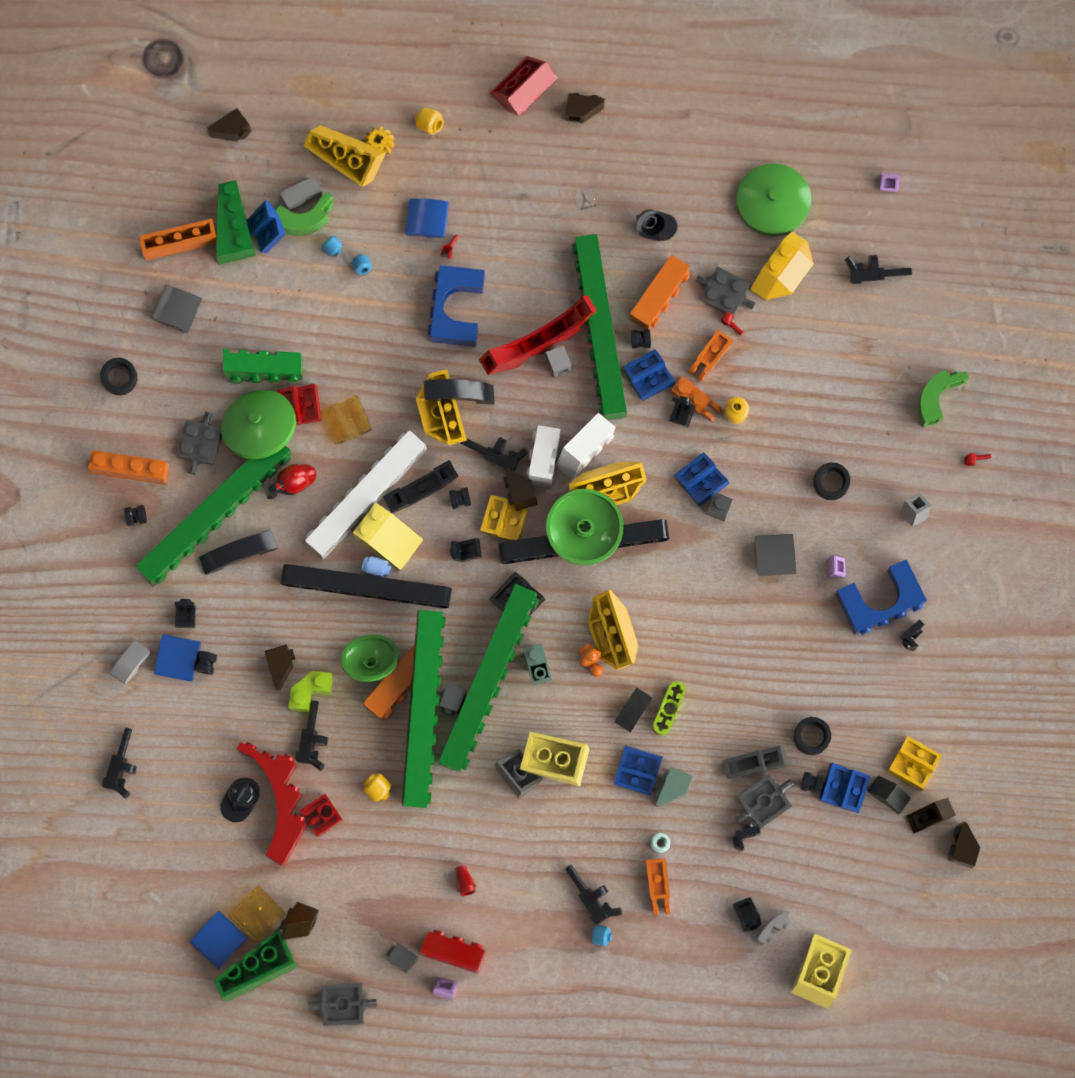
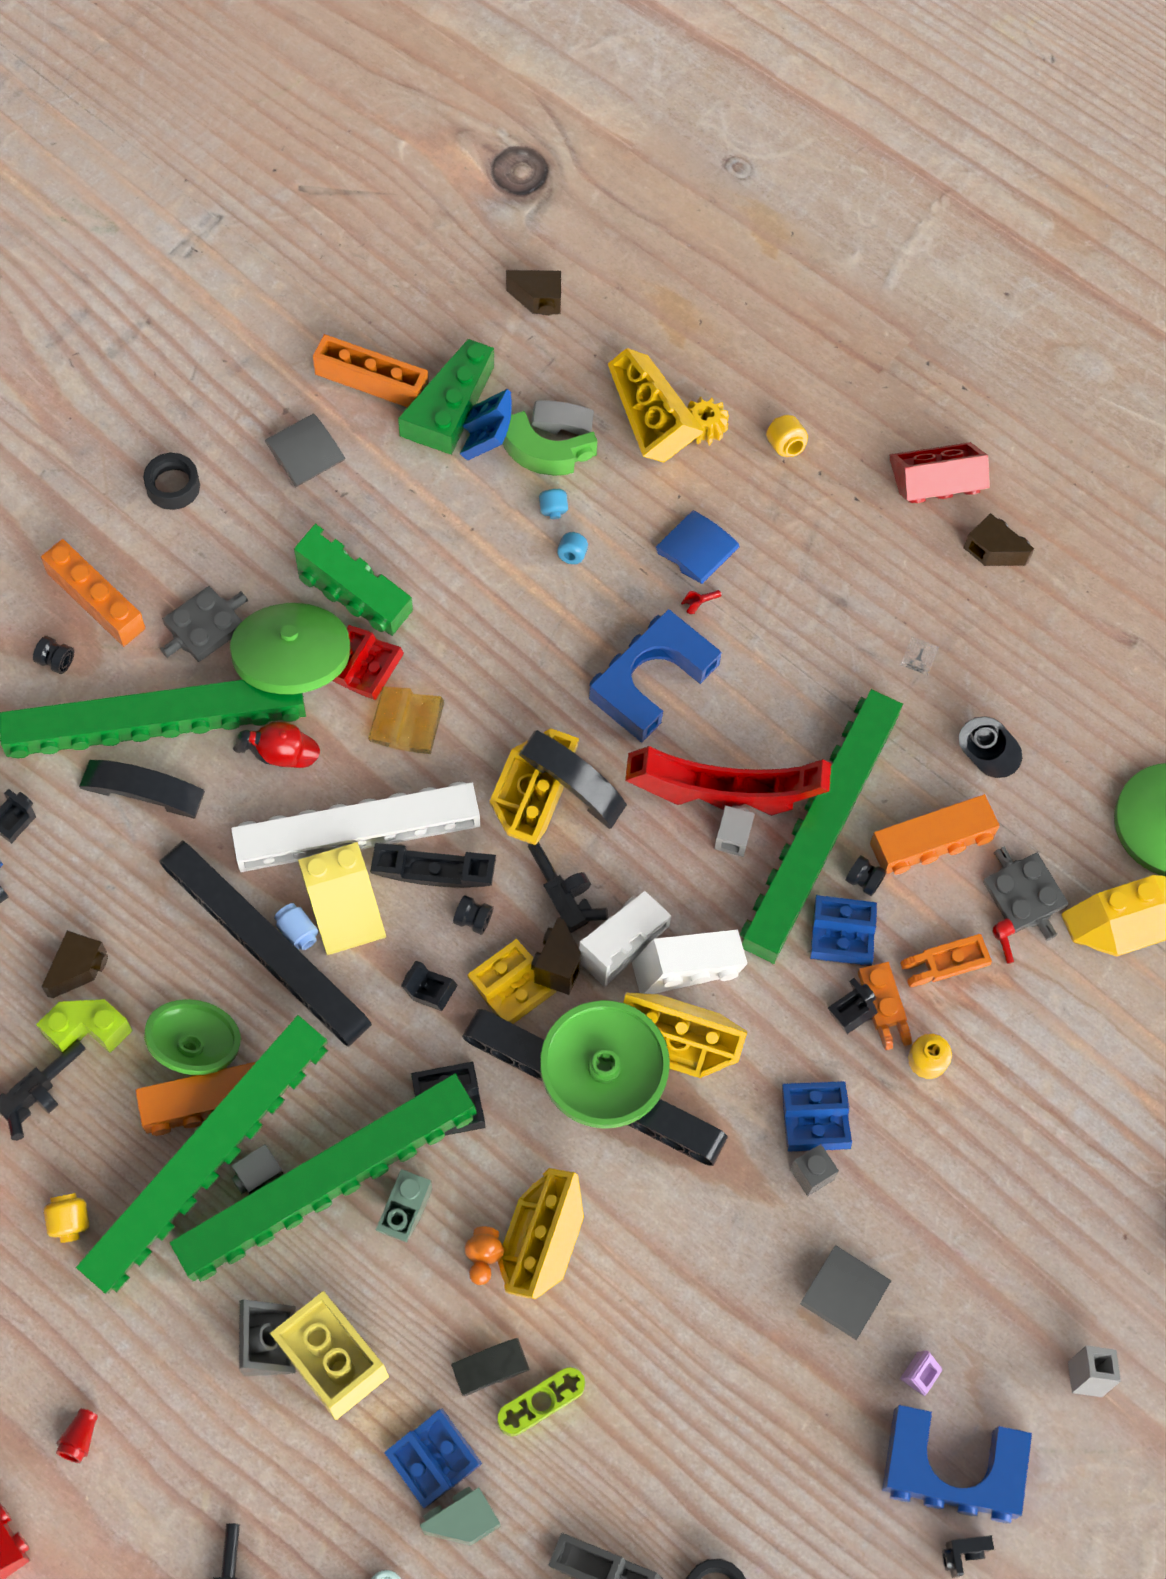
camera: 30 degrees right, 10 degrees down
black tyre [813,462,851,500] -> none

